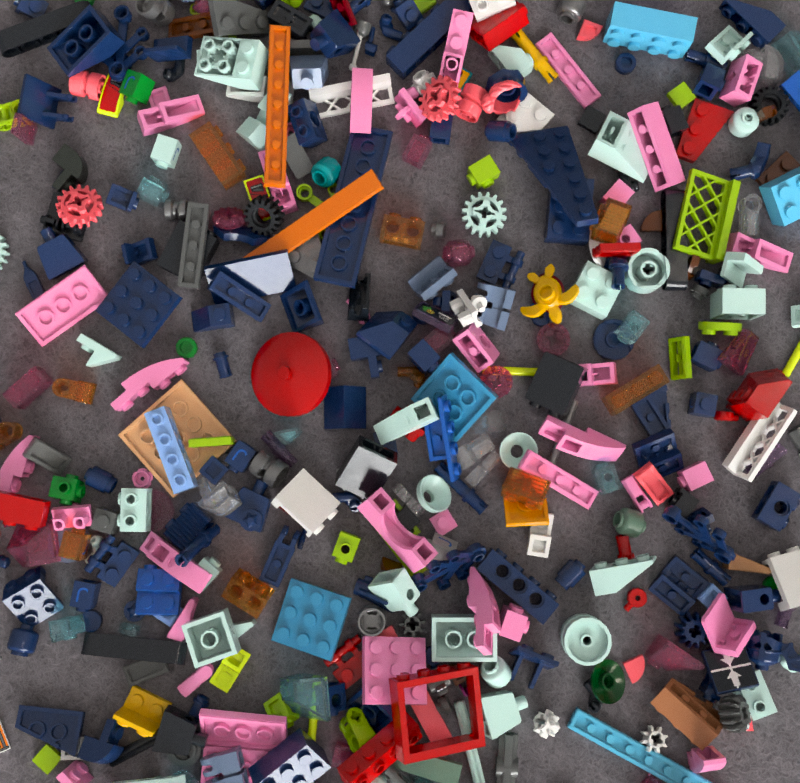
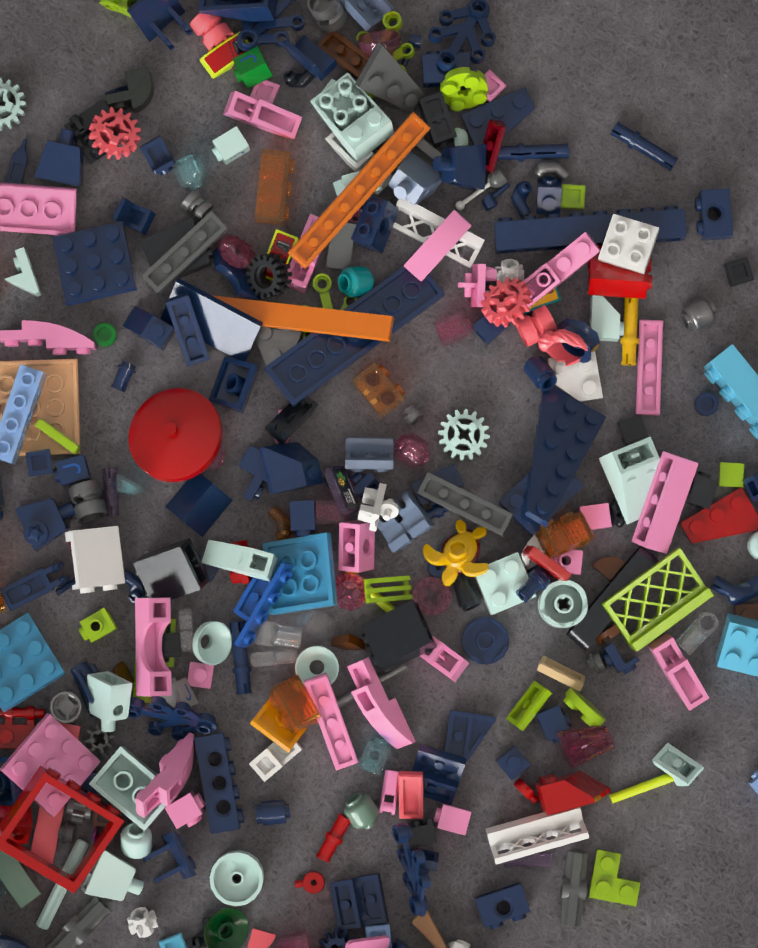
camera: 30 degrees right, 0 degrees up
clear pink tile [11,113,38,146] -> none
clear brick [197,477,243,517] -> none
light aqua slope [236,116,266,152] -> none
lime brick [466,154,500,190] -> none
coral tile [576,19,603,41] -> none
light aqua slope [589,553,657,596] -> none
clear orange brick [600,364,670,416] -> none
clear light blue brick [614,309,650,345] -> none
dark blue pin [690,547,732,586] -> none
light aqua brick [710,284,766,320] -> none
light aqua panel [720,251,764,288] -> none
none -> reddish brown tile [331,634,365,650]
none -> lime tile [364,575,412,603]
none -> dark grey piece [417,472,514,536]
none -> black cone [453,574,481,612]
none -> tan tile [537,656,585,692]

